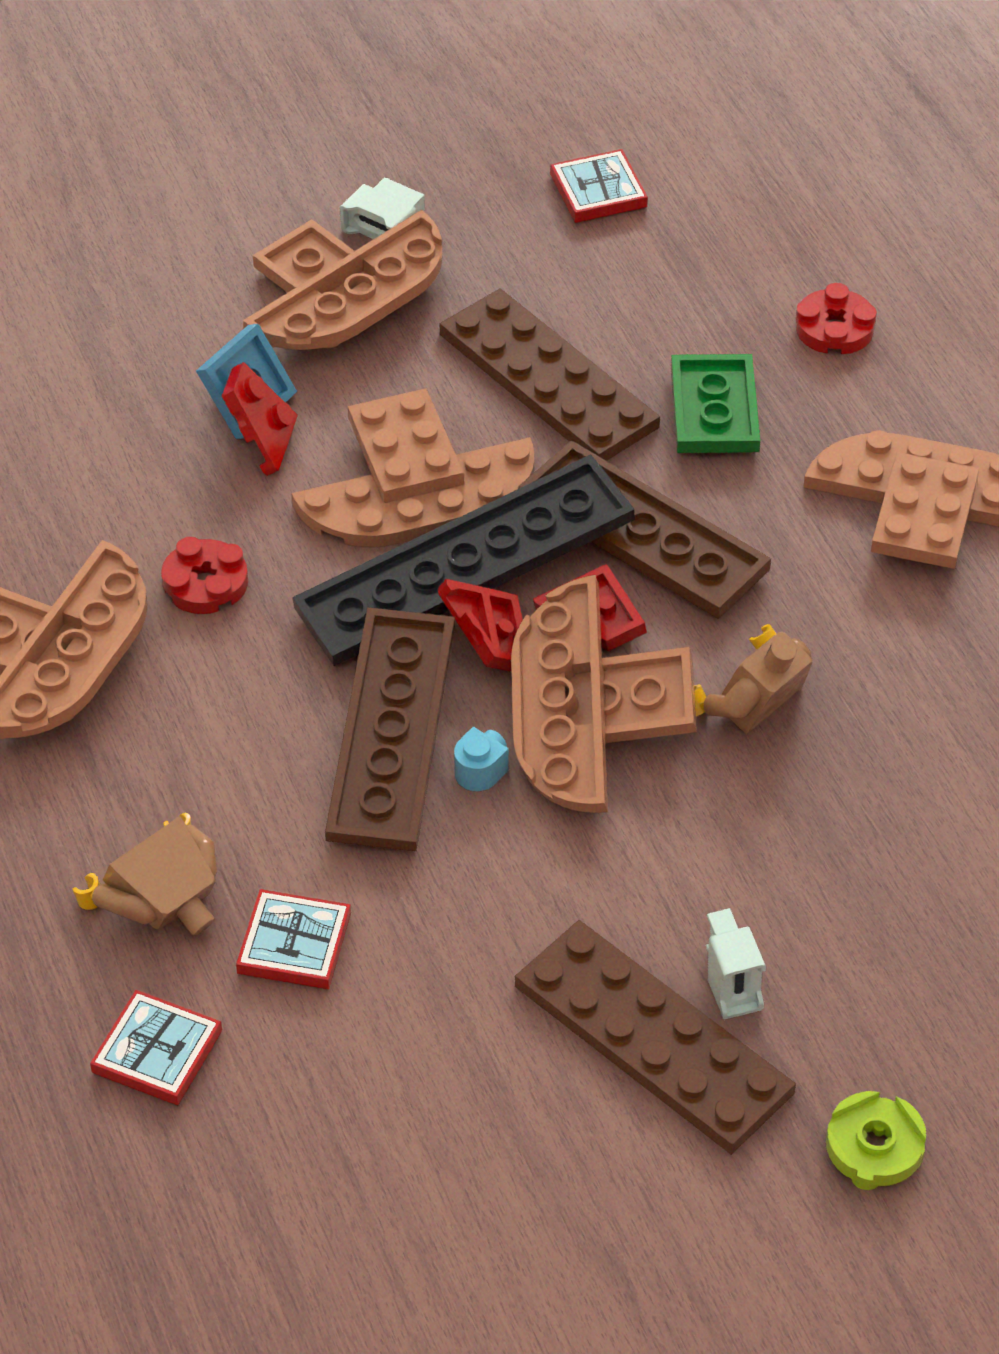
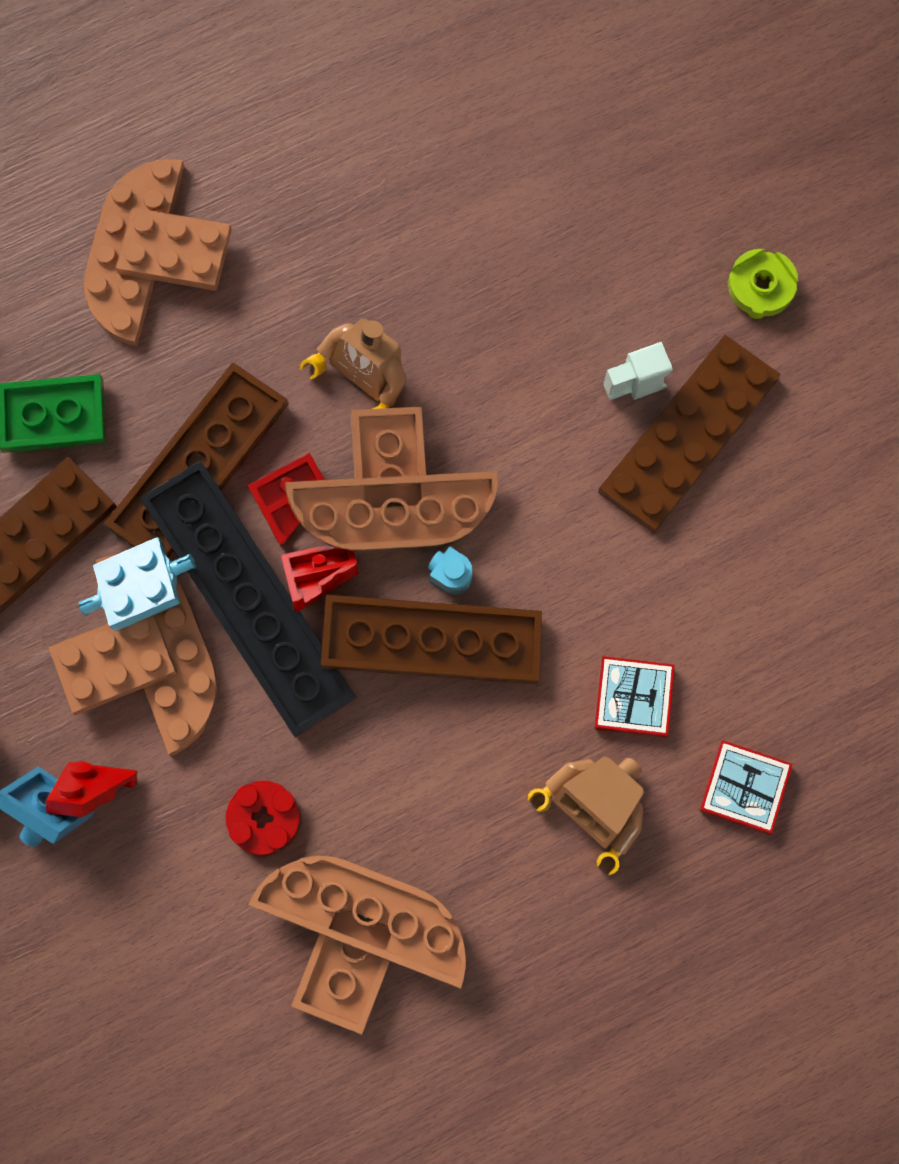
camera: 90 degrees left, 25 degrees up
none -> plate [78,537,196,631]

